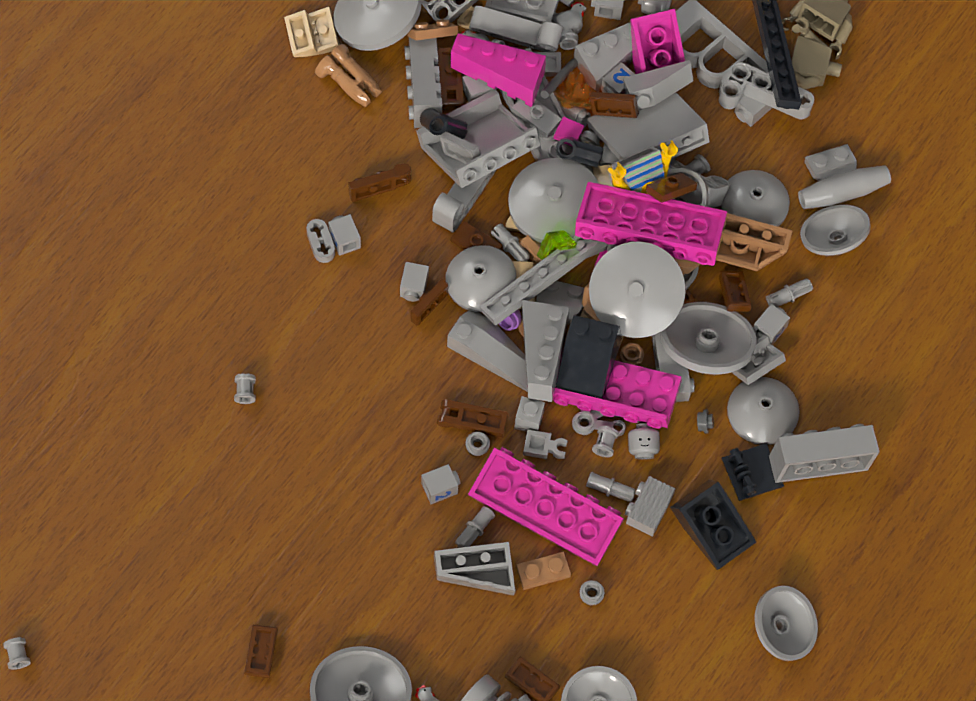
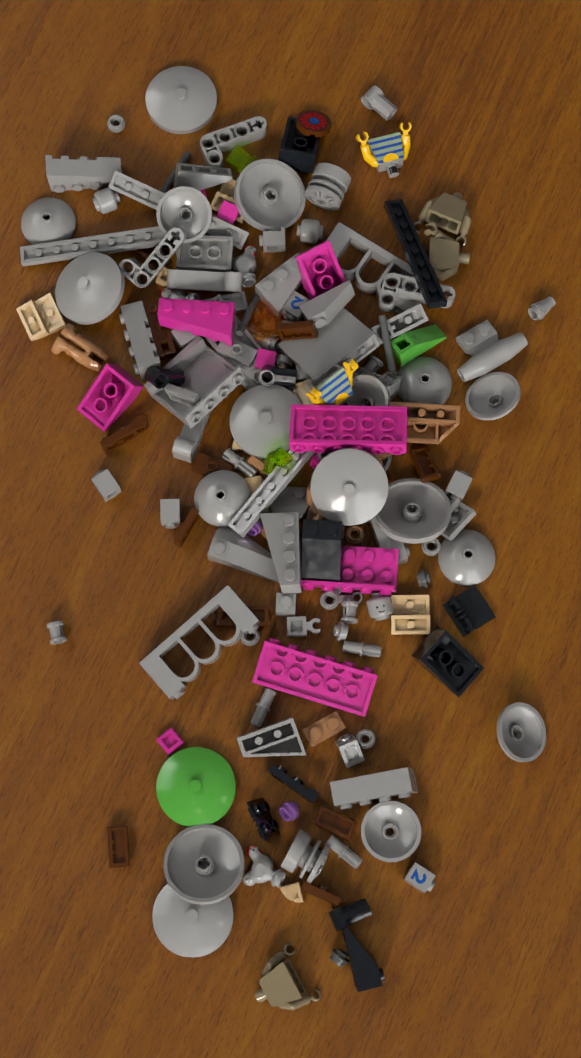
camera: 10 degrees left, 10 degrees up
light grey beam [306,219,335,263] -> none
medium nougat plate [407,19,458,40] -> none
light grey brick [421,464,461,504] -> none
light grey brick [625,476,675,537] -> none
reddish brown plate [646,172,697,203] -> none
light grey axle [766,279,813,308] -> none
light grey brick [769,424,880,483] -> none
none -> dark pink slope [77,364,144,432]
none -> light grey fence [139,585,260,700]
none -> dark pink tile [156,727,184,755]
none -> bright green dish [156,747,236,827]
none -> black hinge [246,798,280,841]
none -> black plate [268,764,318,803]
none -> medium lavender plate [279,801,299,821]
none -> light grey wedge [330,767,418,810]
none -> light grey plate [333,621,348,641]
none -> light grey bracket [335,734,365,768]
none -> light grey slope [370,303,429,345]
none -> dark grey bar [378,315,396,372]
none -> tan slope [390,594,430,635]
none -> bright green slope [391,324,447,367]
none -> light grey plate [421,538,441,556]
none -> light grey cone [528,296,556,321]

